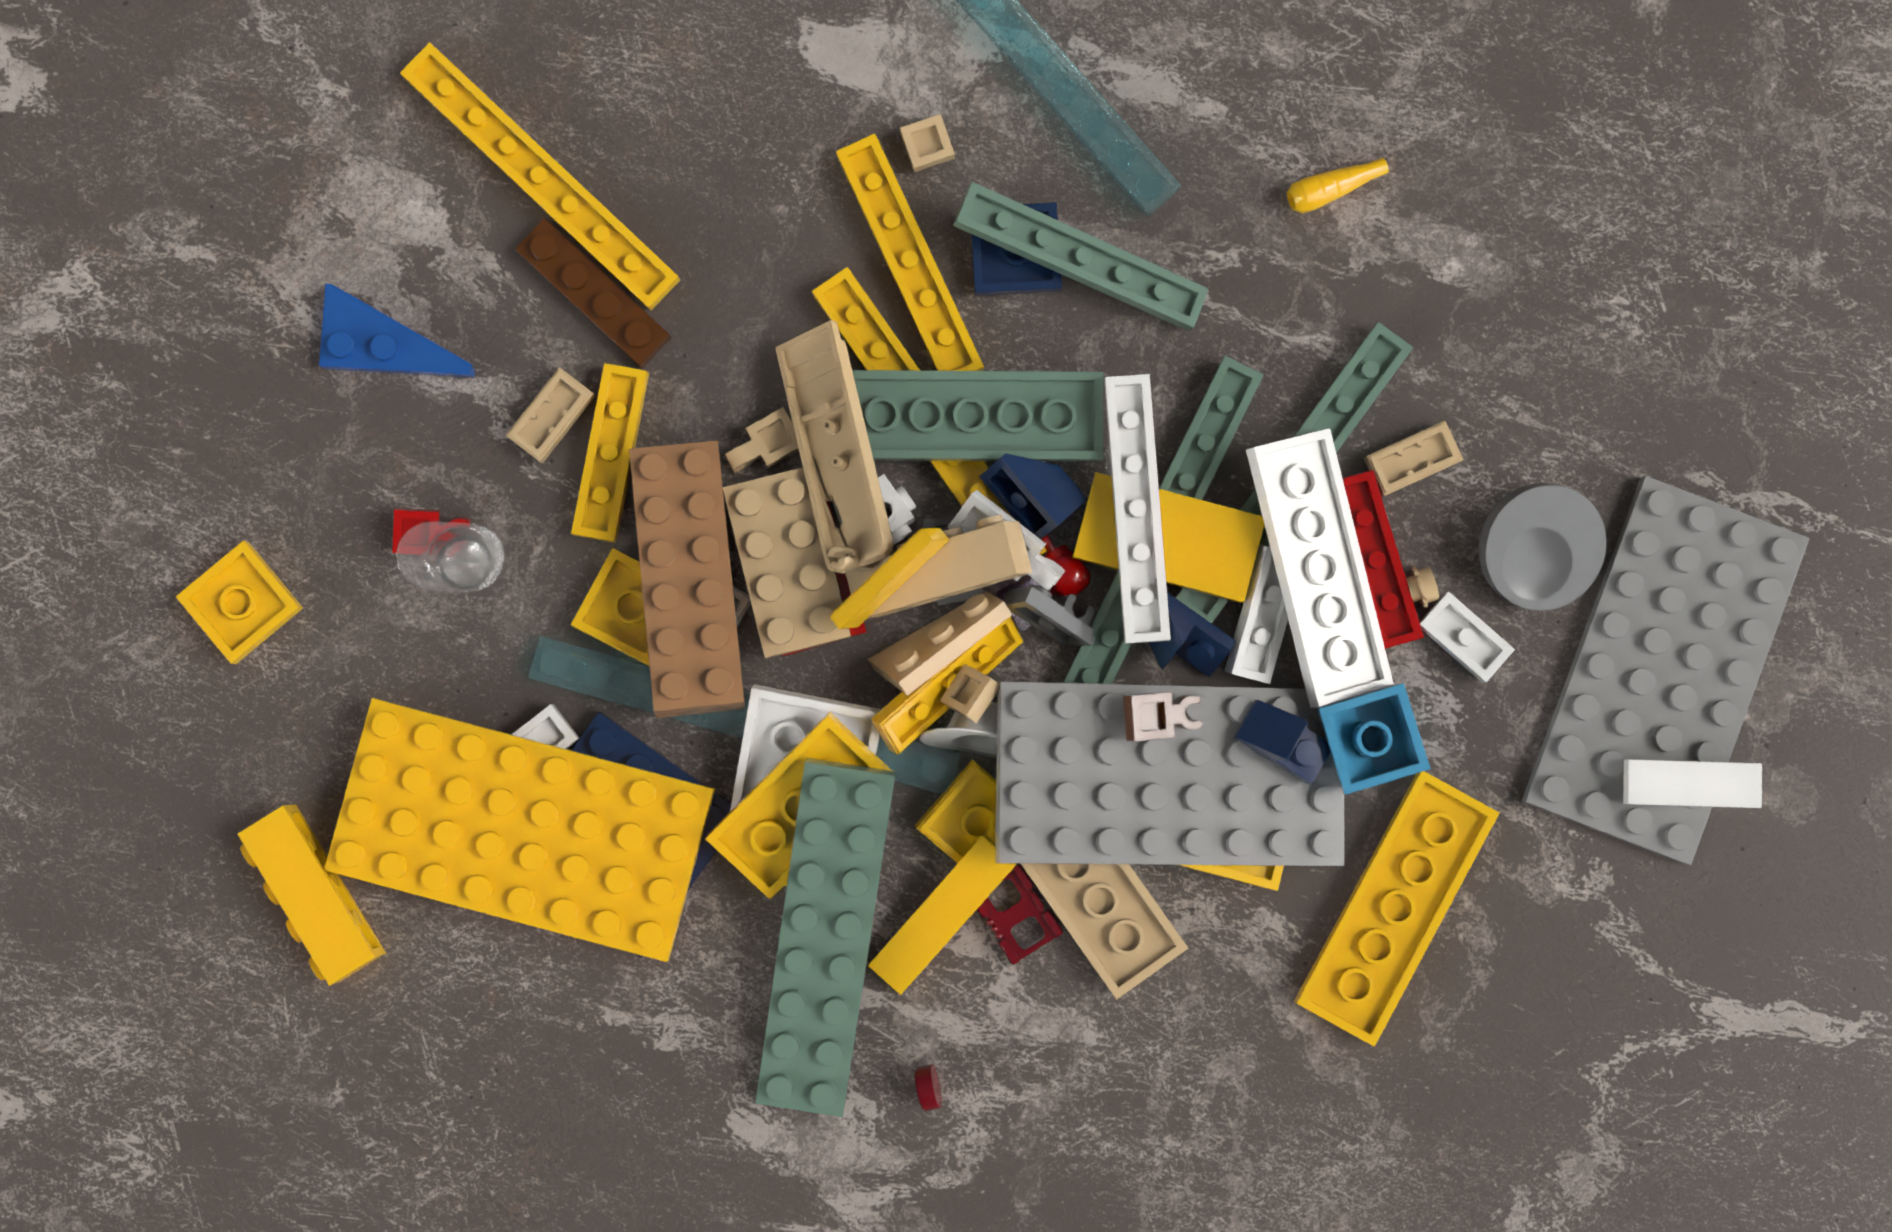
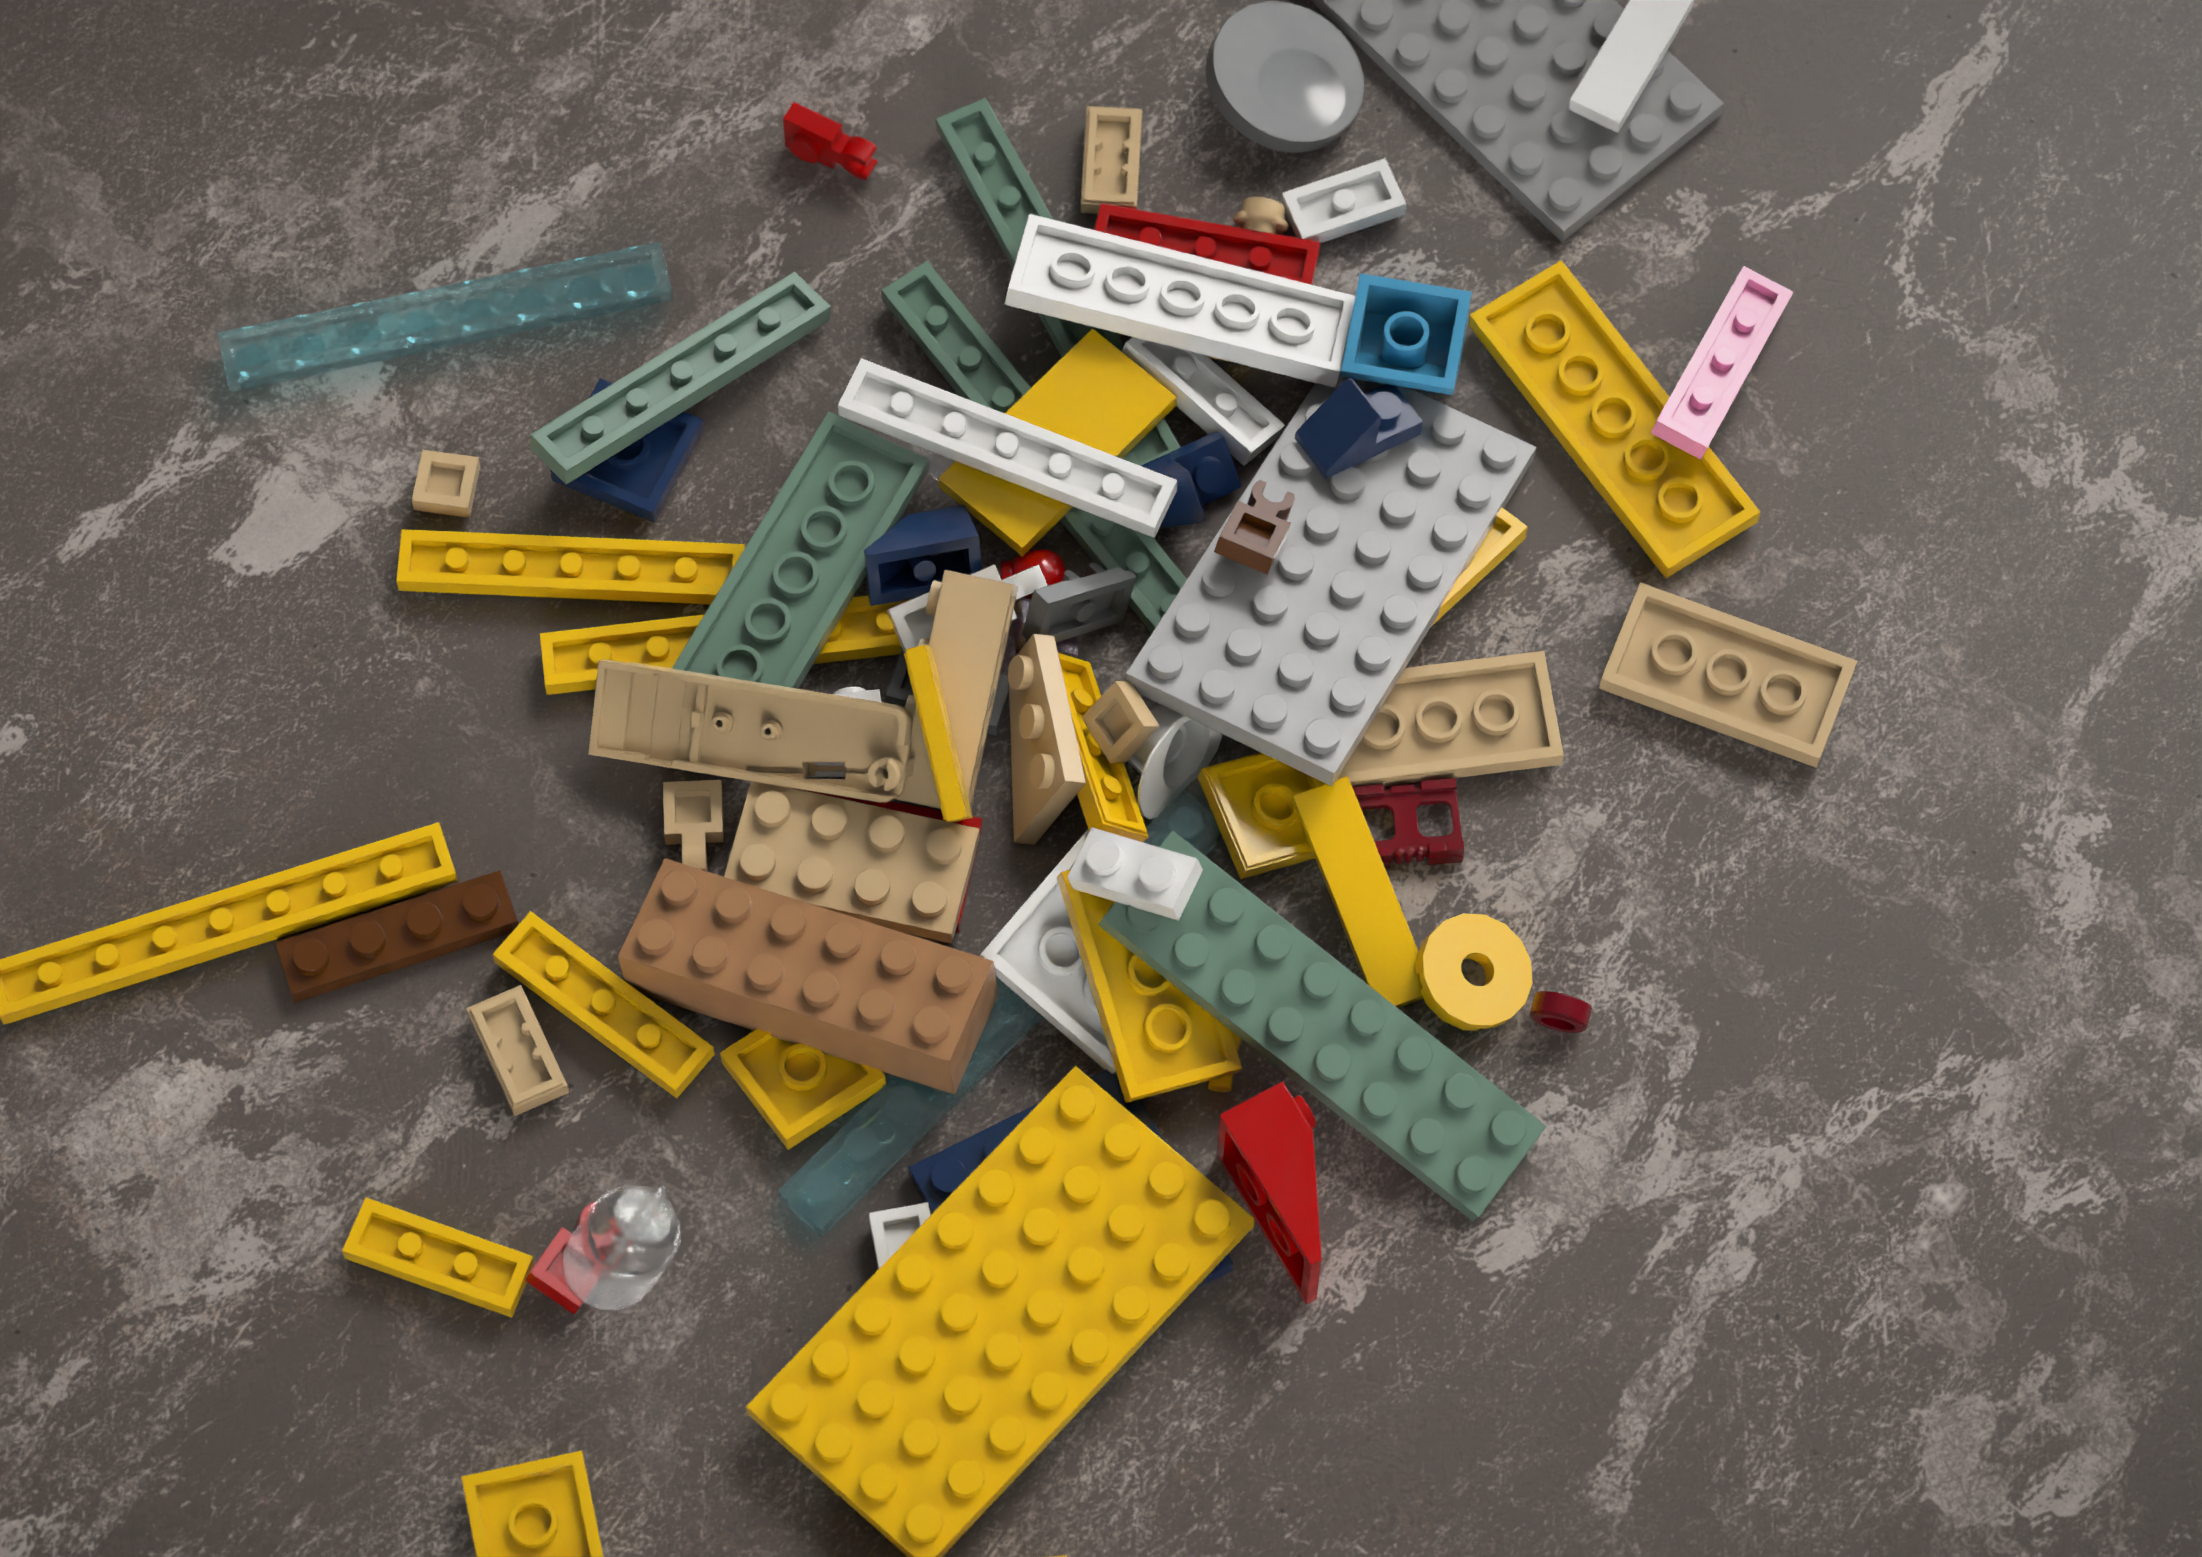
camera: 65 degrees left, 20 degrees down
blue wing [319,284,475,378] -> none
yellow piece [1287,158,1389,214] -> none
none -> yellow plate [342,1197,535,1318]
none -> red plate [783,102,878,181]
none -> white plate [1067,828,1203,921]
none -> red slope [1217,1081,1322,1304]
none -> yellow tile [1415,913,1533,1031]
none -> tan plate [1599,582,1857,768]
none -> bright pink plate [1651,266,1793,460]

